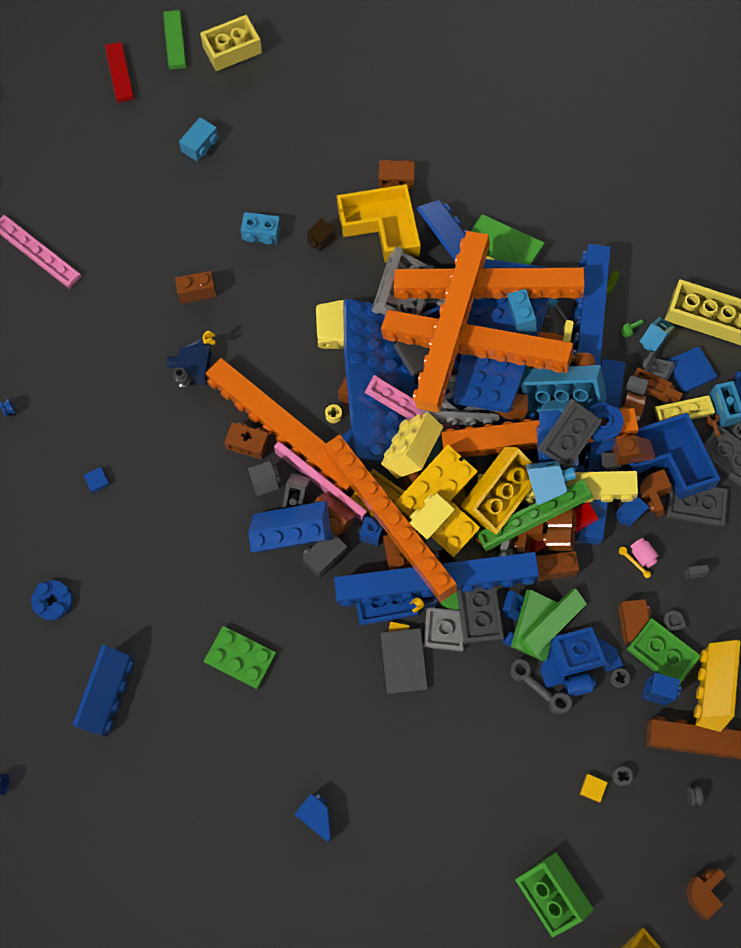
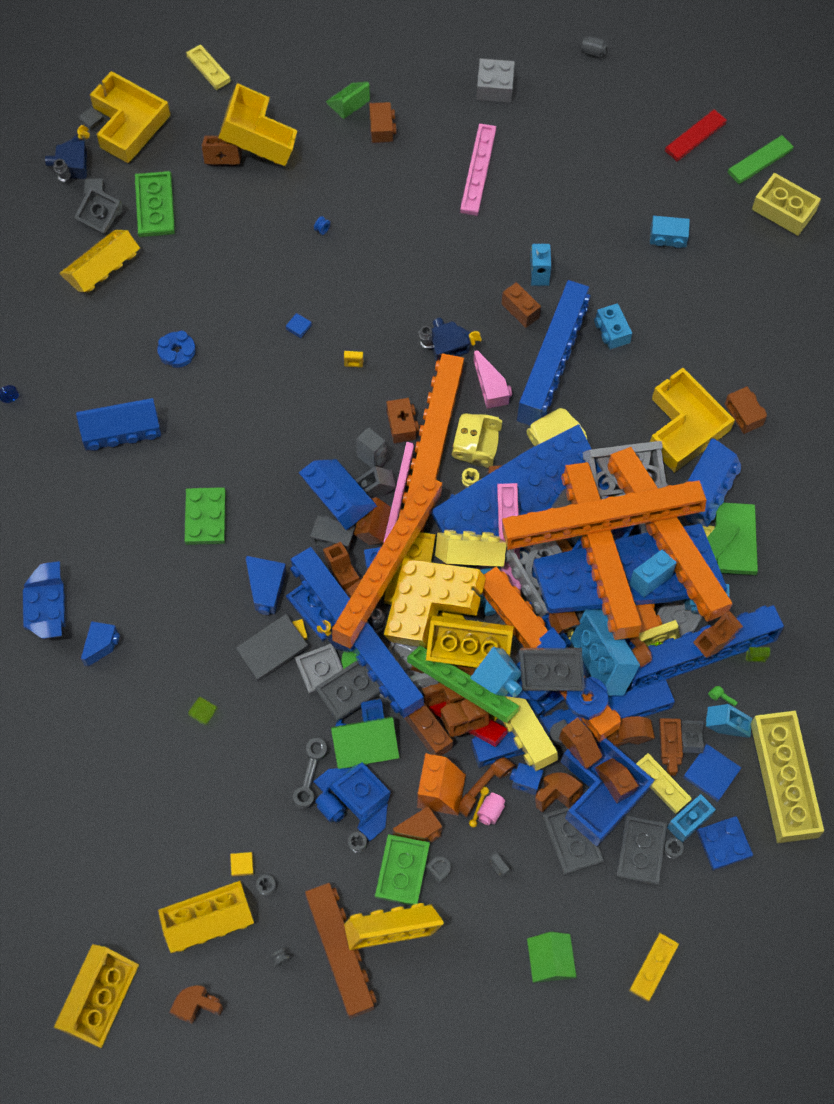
camera: 60 degrees right, 5 degrees down
dark brown brick [307,218,335,251] -> none
light yellow brick [410,493,456,540] -> none
bright green slope [515,852,594,938] -> none
bright green tile [521,588,587,656] -> none
dark grey brick [625,375,648,396] -> none
blue brick [642,673,681,706] -> none
dark orange hand [706,414,721,437] -> none
none -> blue piece [23,561,65,639]
none -> yellow slope [158,881,254,953]
none -> clear neon green tile [188,697,217,725]
none -> blue slope [246,556,287,615]
none -> dark orange brick [323,542,360,590]
none -> yellow tile [344,351,363,367]
none -> orange slope [417,754,466,816]
none -> light yellow piece [452,414,502,468]
none -> dark orange piece [459,757,516,818]
none -> bright pink slope [473,350,512,409]
none -> blue brick [517,280,591,426]
none -> dark azure torso [530,244,551,286]
none -> dark orange slope [594,758,638,803]
none -> dark orange brick [693,611,743,658]

